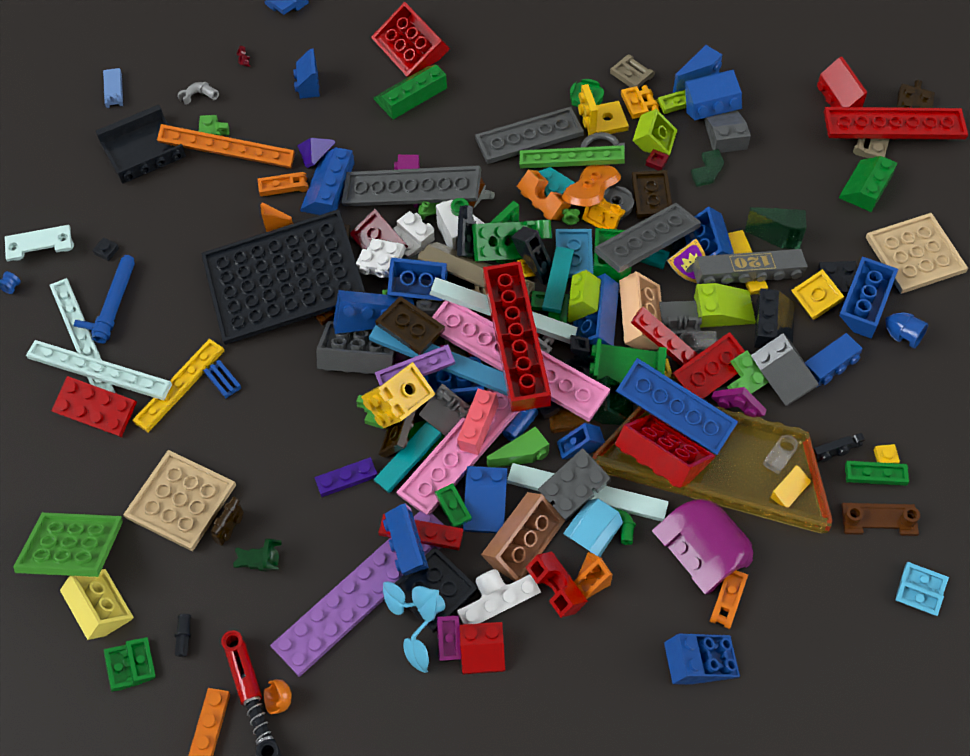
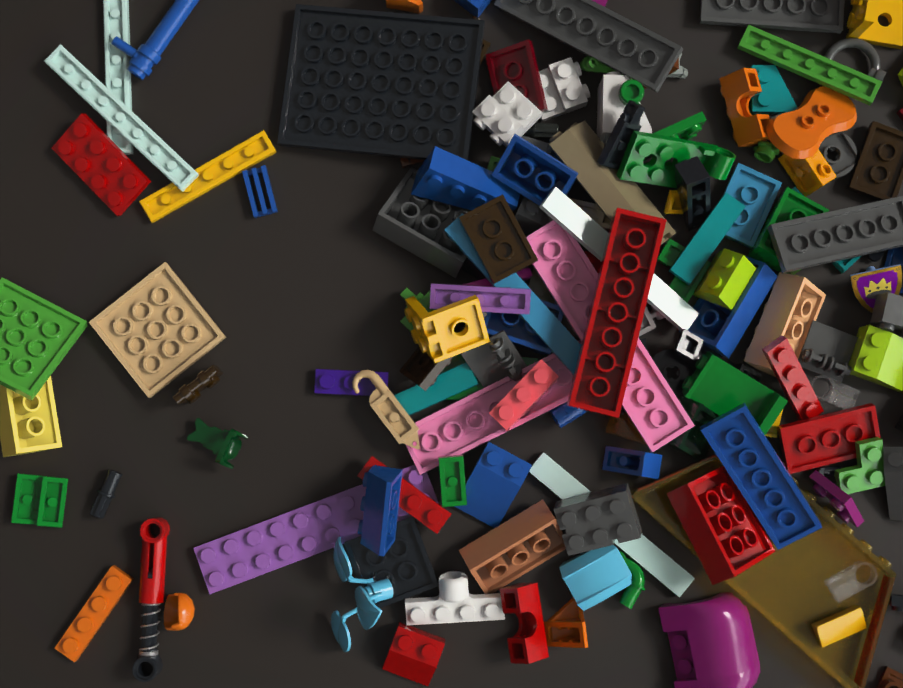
camera: 20 degrees right, 25 degrees up
magenta plate [437,616,461,661] -> none
bright green slope [487,426,549,468] -> none
none -> tan plate [352,370,420,450]

